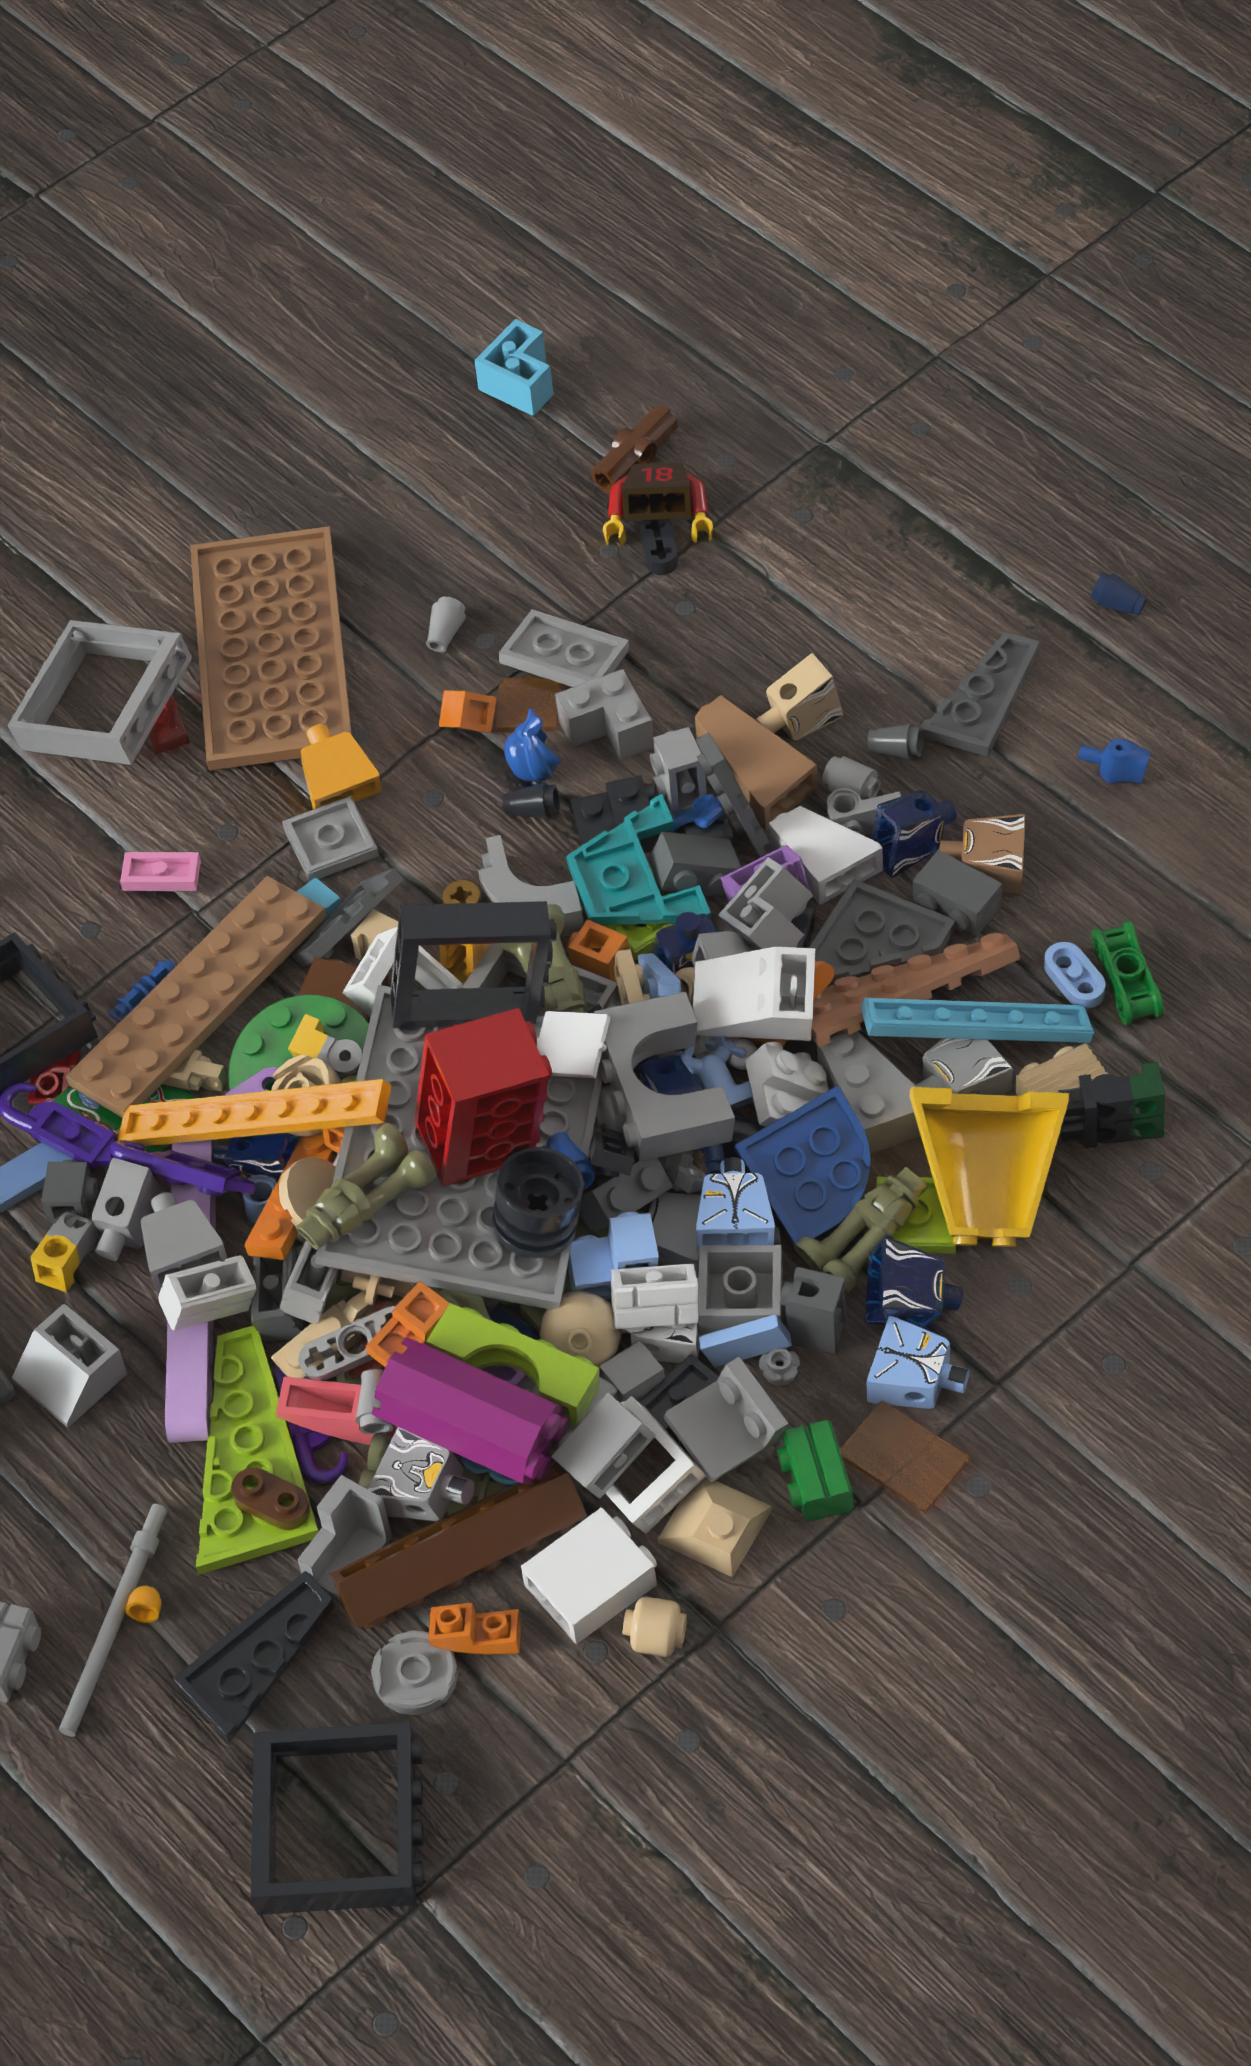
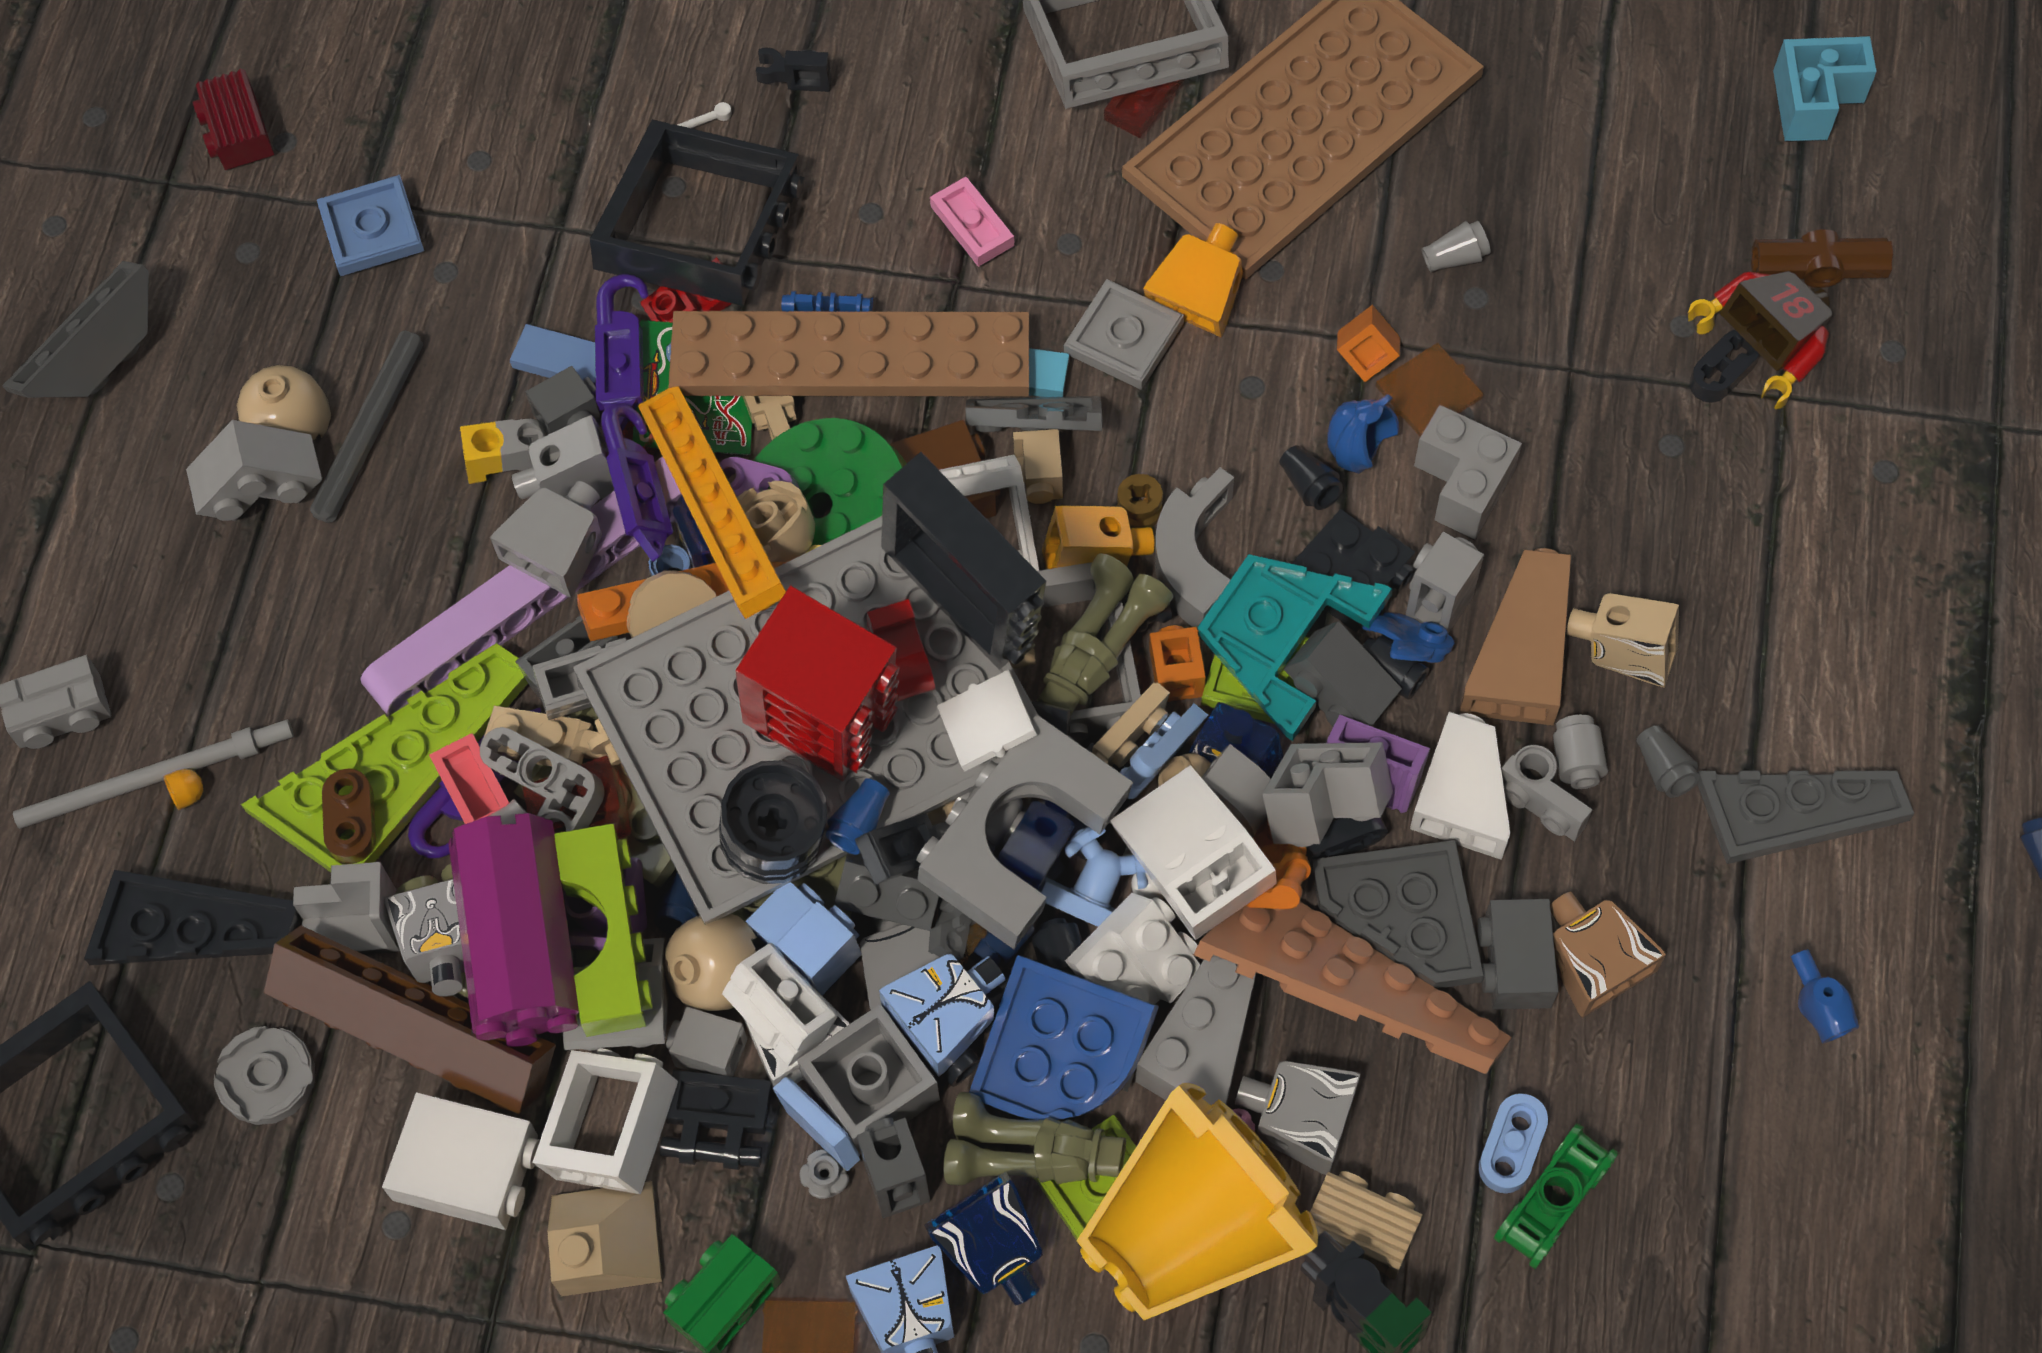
camera: 50 degrees right, 10 degrees up
light grey slope [12,1304,128,1428] -> none
white brick [158,1255,257,1331] -> none
leg [288,1014,363,1079] -> none
olive piece [296,1123,437,1250] -> none
orange slope [366,1281,449,1367] -> none
orange slope [428,1603,522,1655] -> none
light grey plate [499,609,629,687] -> none
light grey brick [551,1393,656,1499] -> none
tan head [622,1597,687,1657] -> none
light grey bracket [664,1357,789,1482] -> none
dark grey wing [696,732,774,858] -> none
medium azure tile [860,998,1094,1043] -> none
clear blue torso [871,790,957,878] -> none

